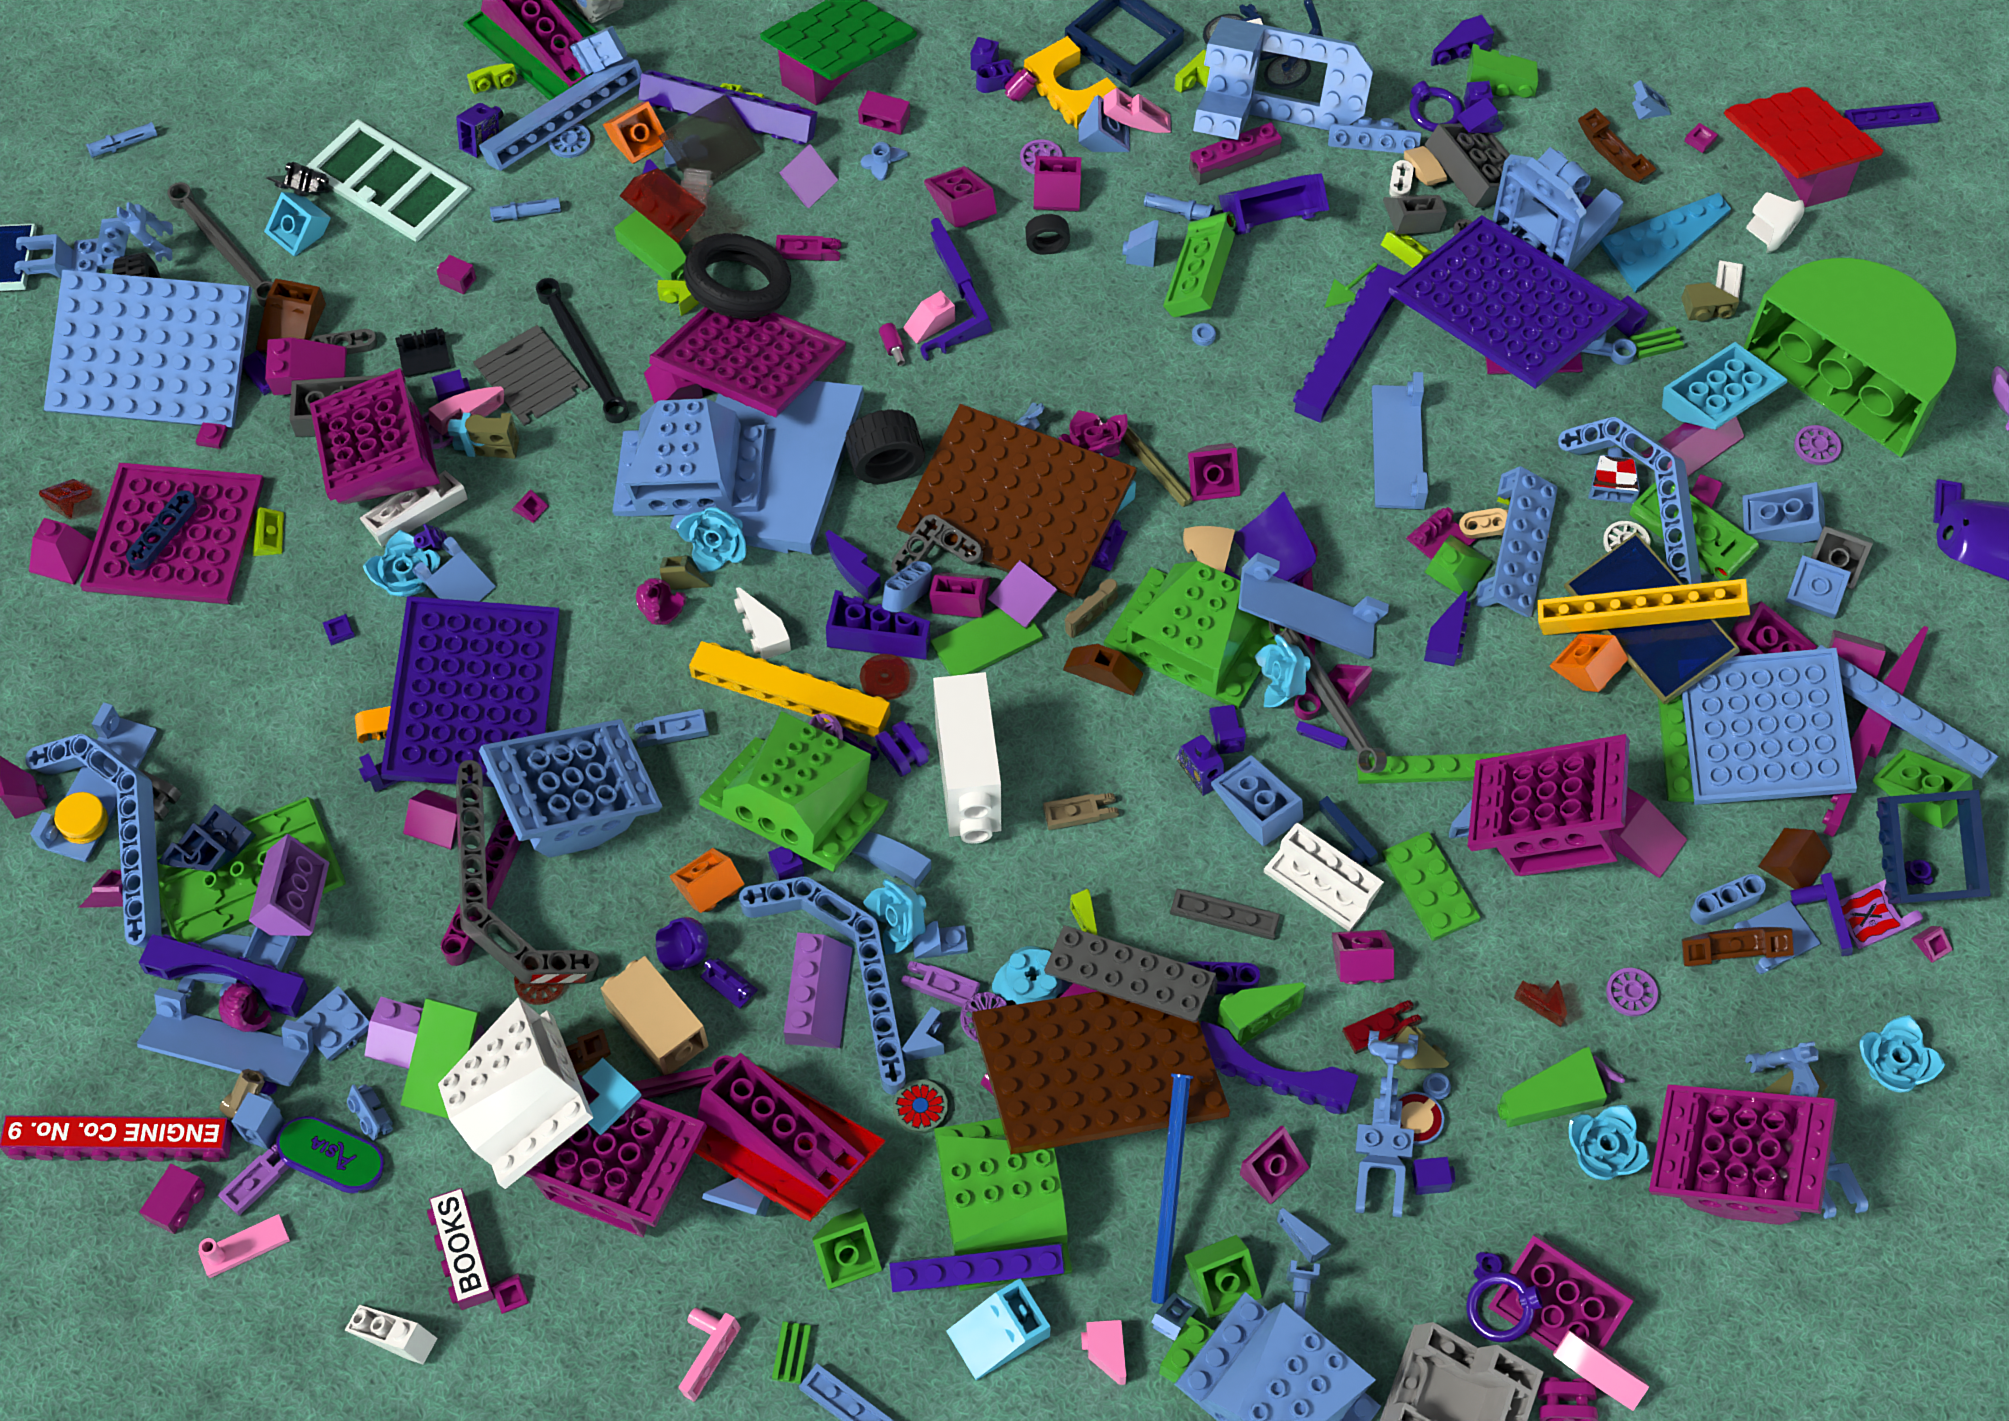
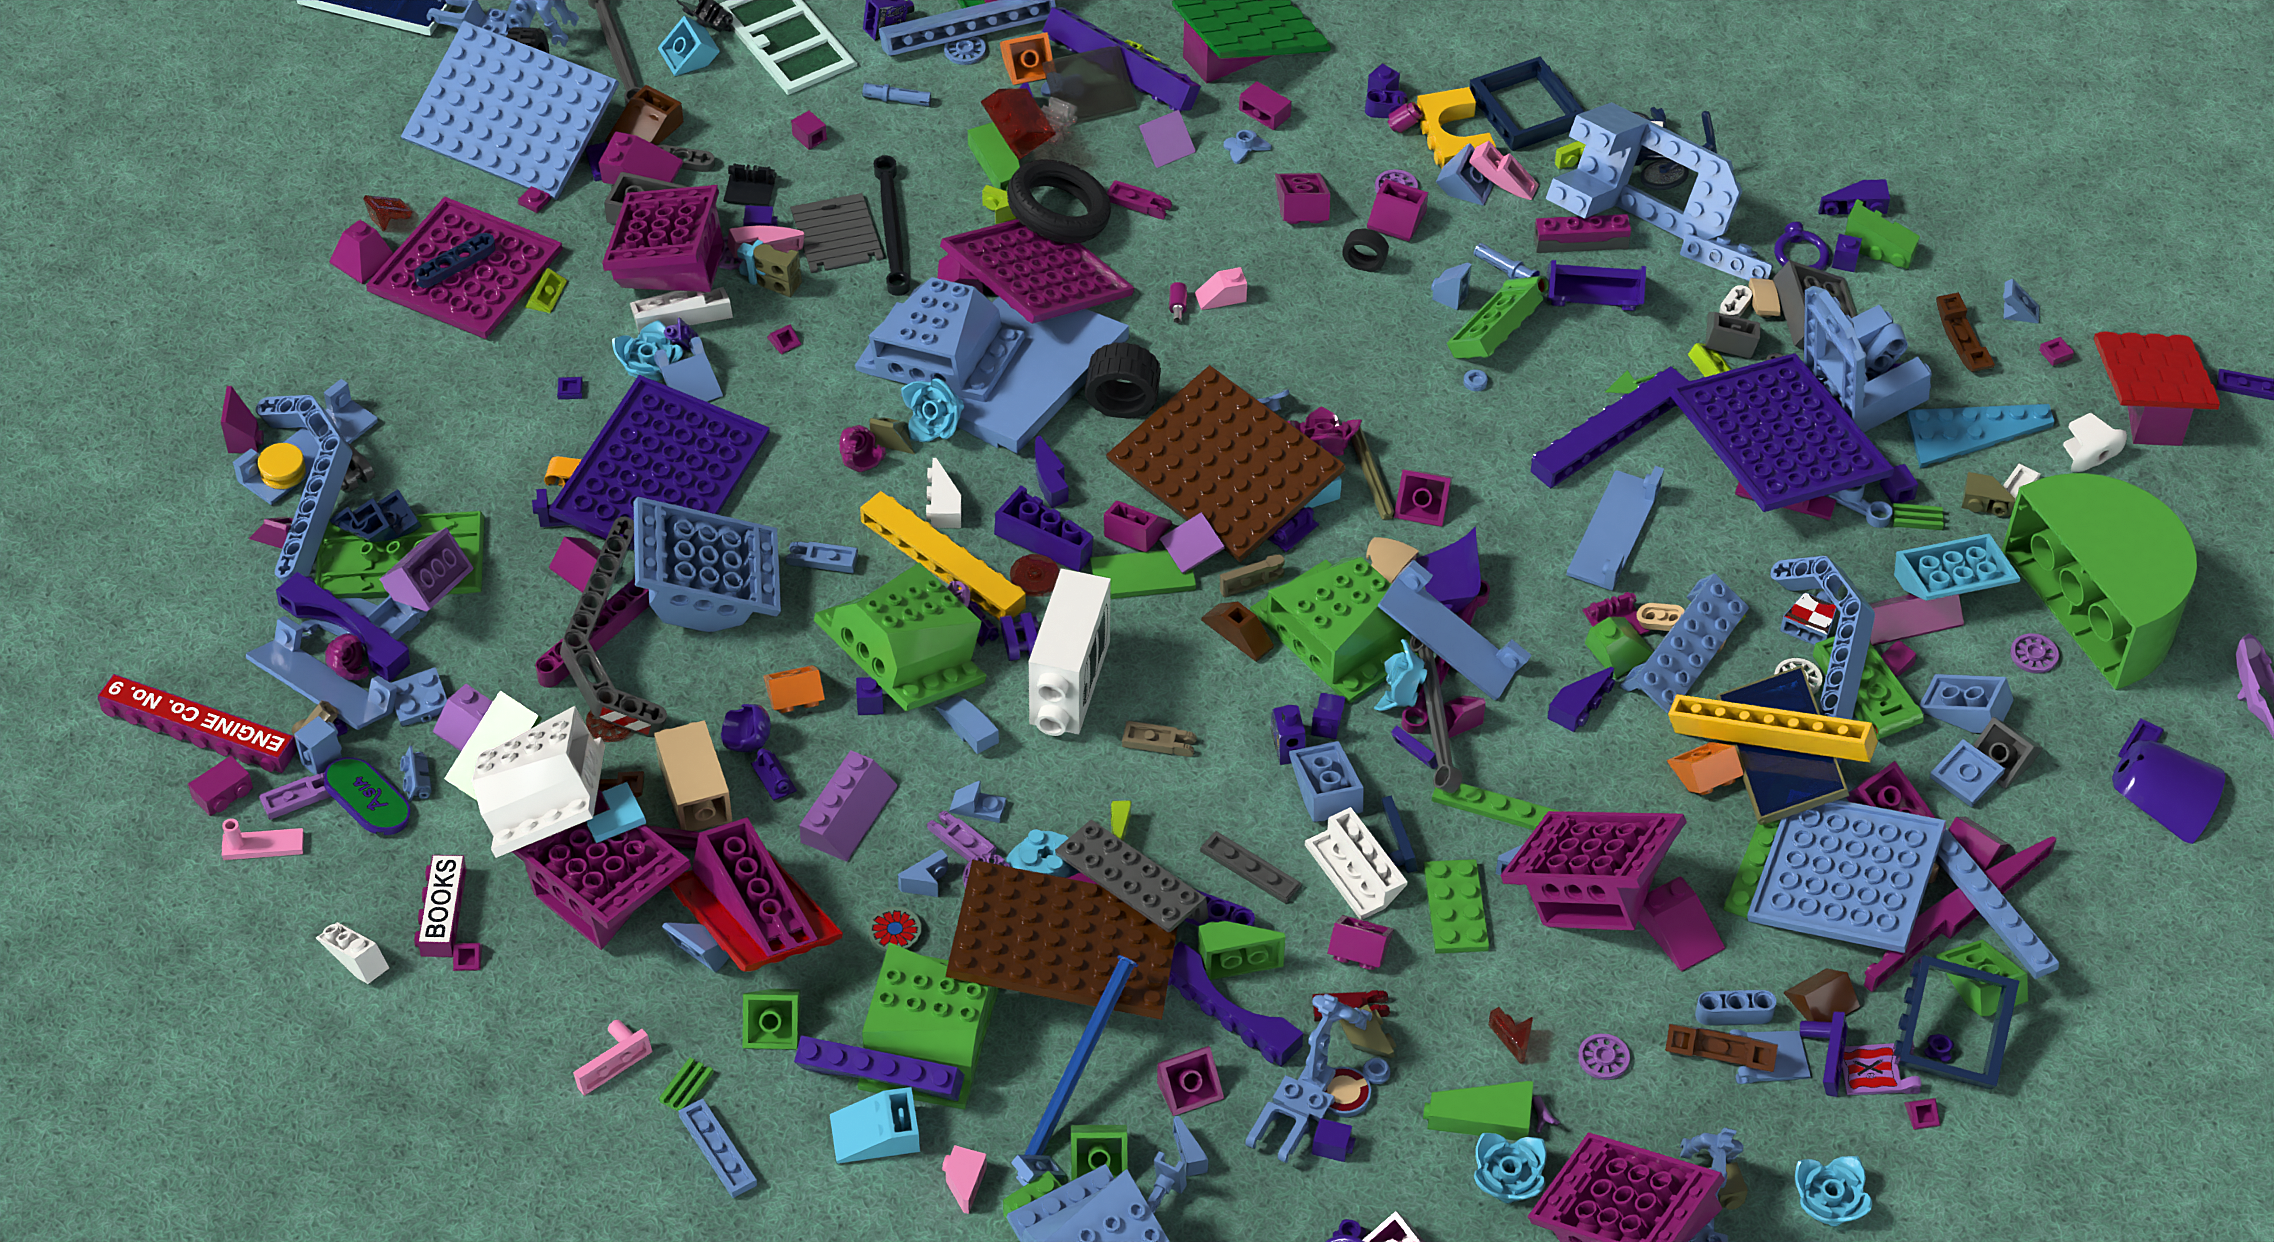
camera: 20 degrees right, 10 degrees down
medium blue beam [739,877,906,1095] -> none
medium azure brick [863,879,926,955] -> none
medium blue beam [882,561,932,612] -> none
dark grey beam [891,514,983,574] -> none
dark purple hinge [921,218,992,361] -> none
dark purple slope [1457,98,1504,133] -> none

